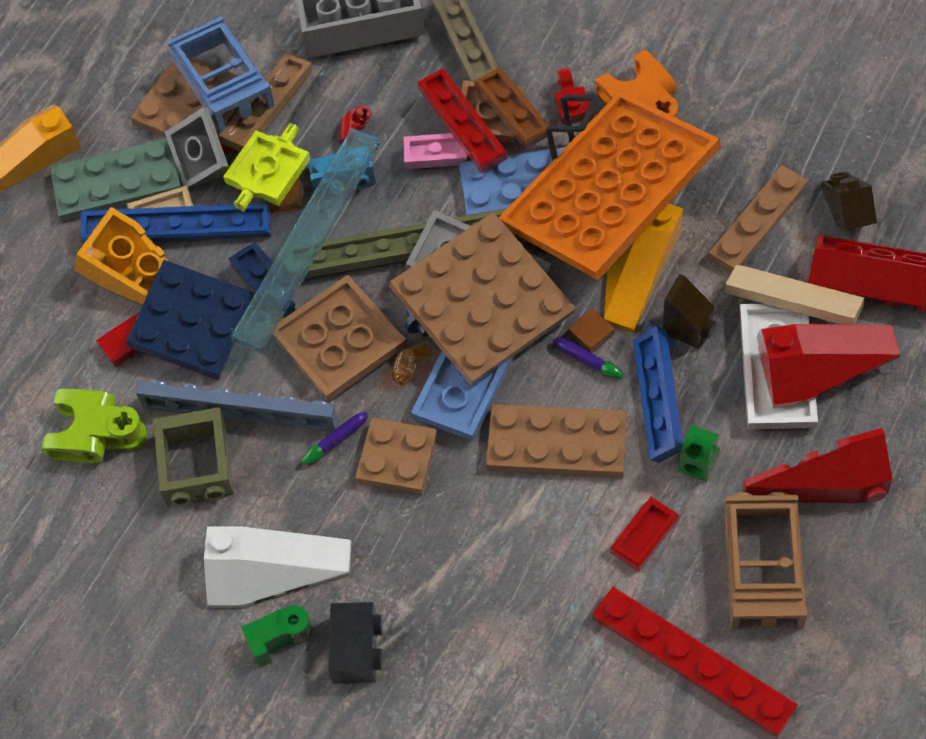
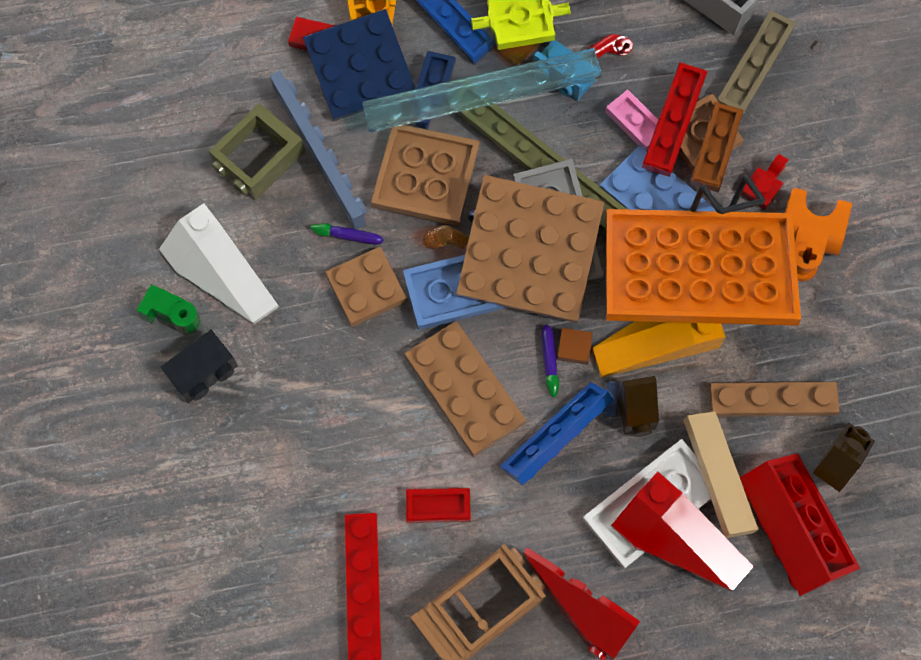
camera: 45 degrees right, 10 degrees up
lime piece [41,389,148,463] -> none
green leg [678,424,720,482] -> none

